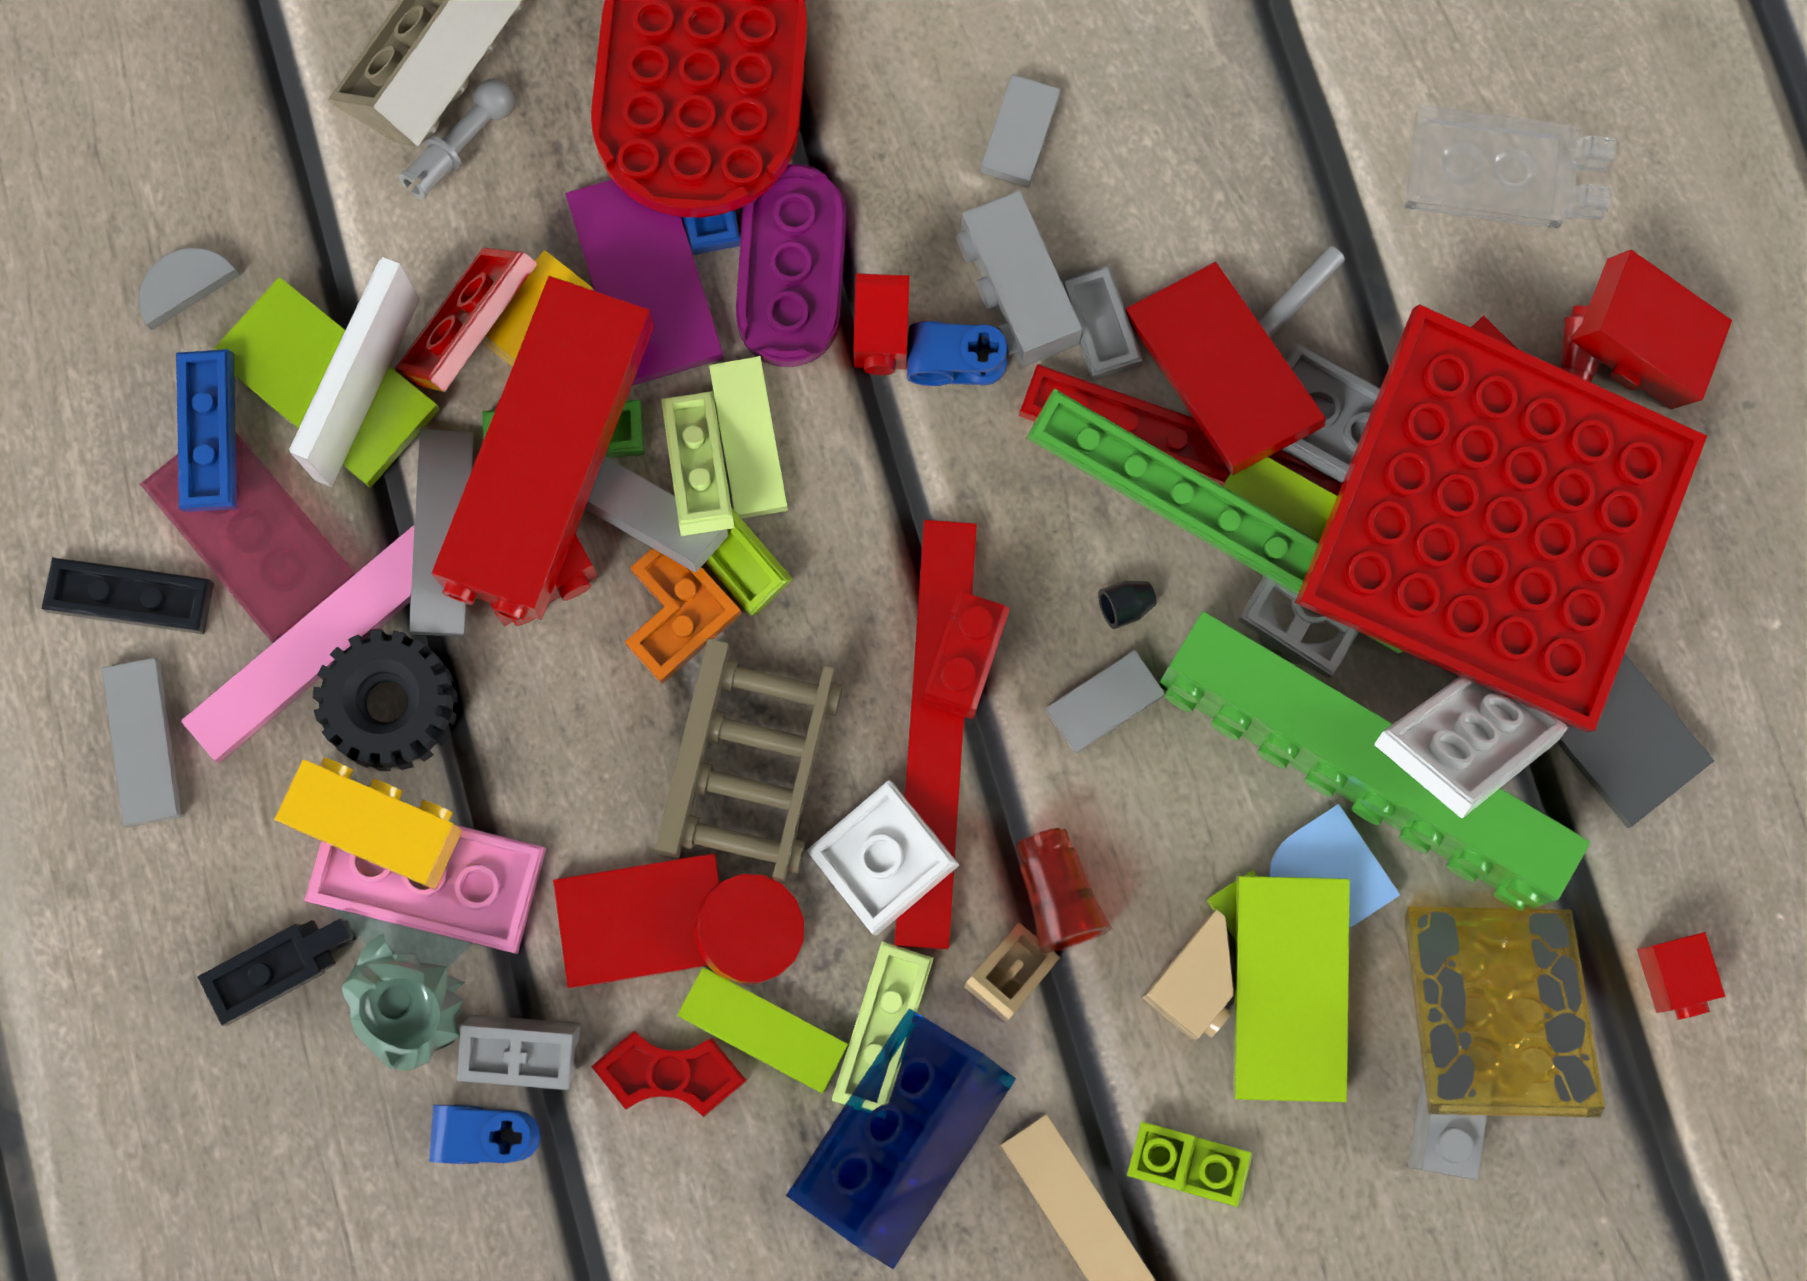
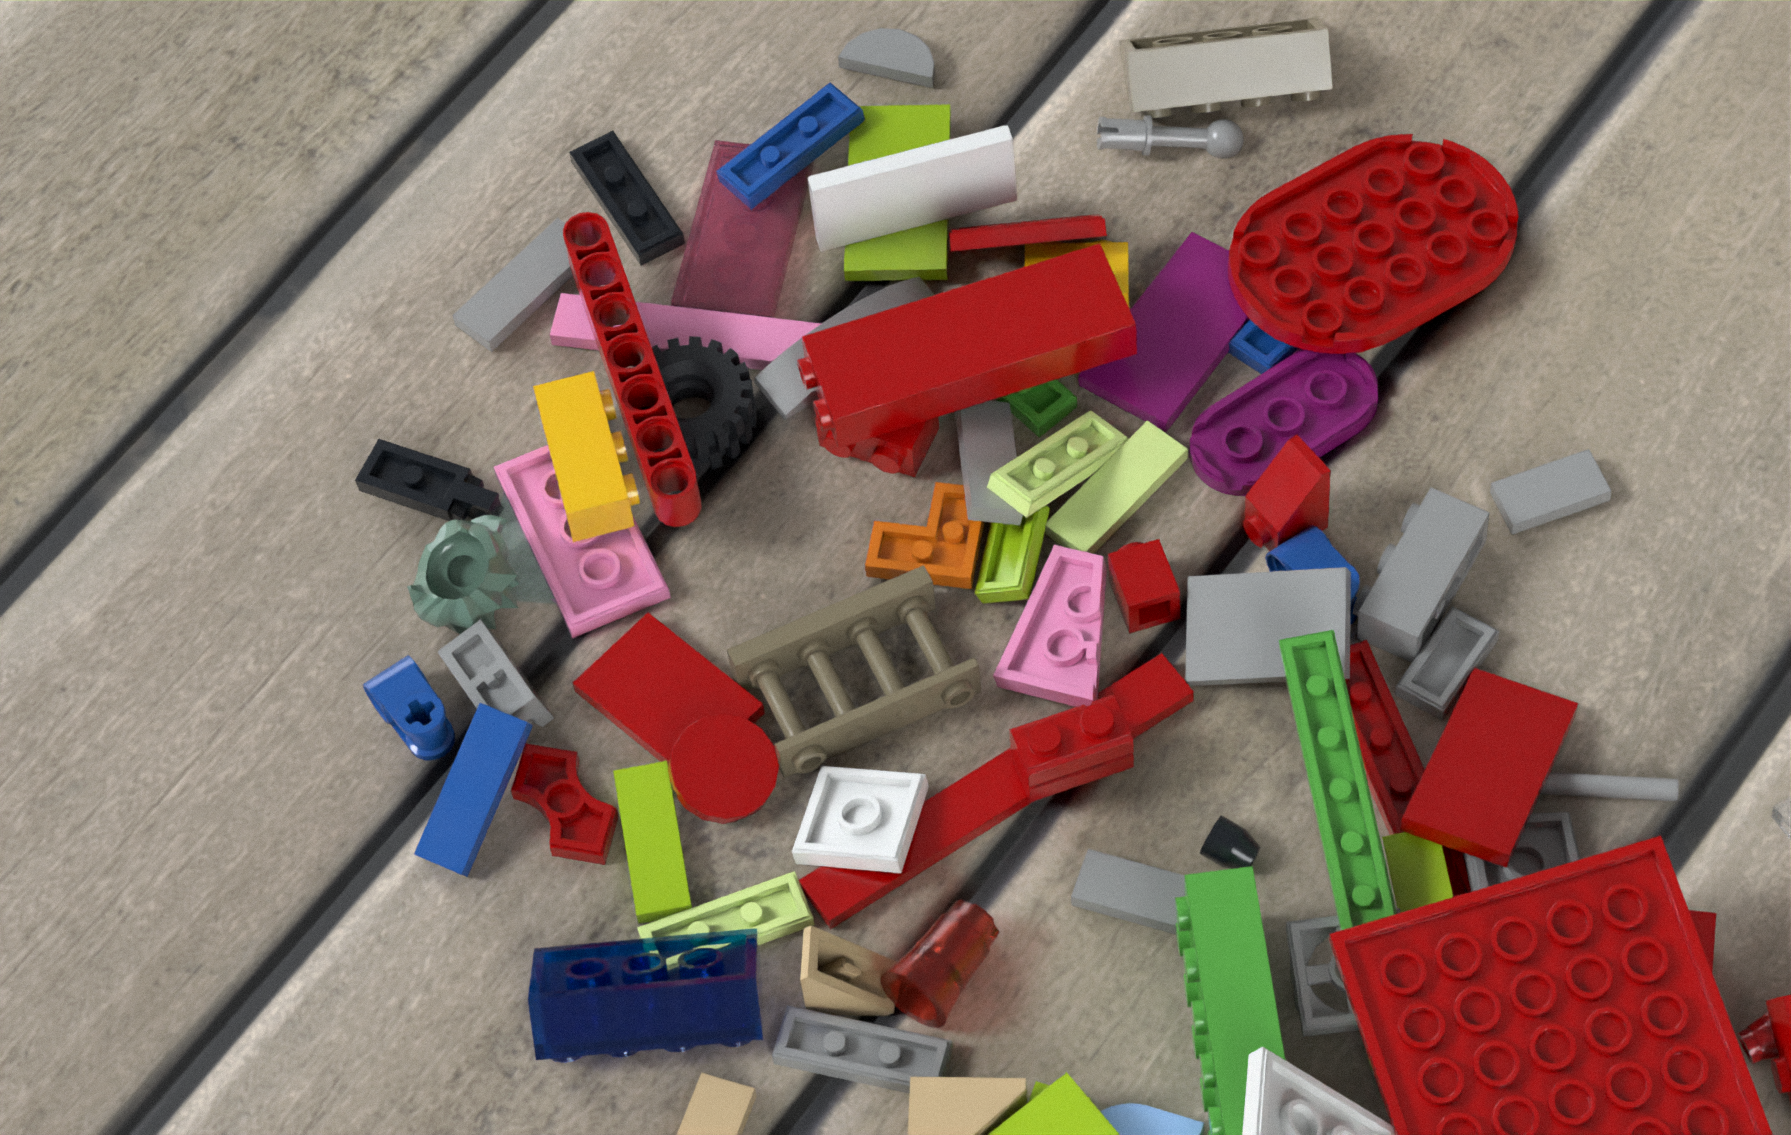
camera: 60 degrees right, 20 degrees down
none -> blue tile [414,703,533,877]
none -> red beam [563,212,702,527]
none -> light grey tile [772,1005,953,1093]
none -> bright pink wing [993,545,1107,707]
none -> red brick [1108,539,1180,634]
none -> light grey tile [1185,567,1351,686]

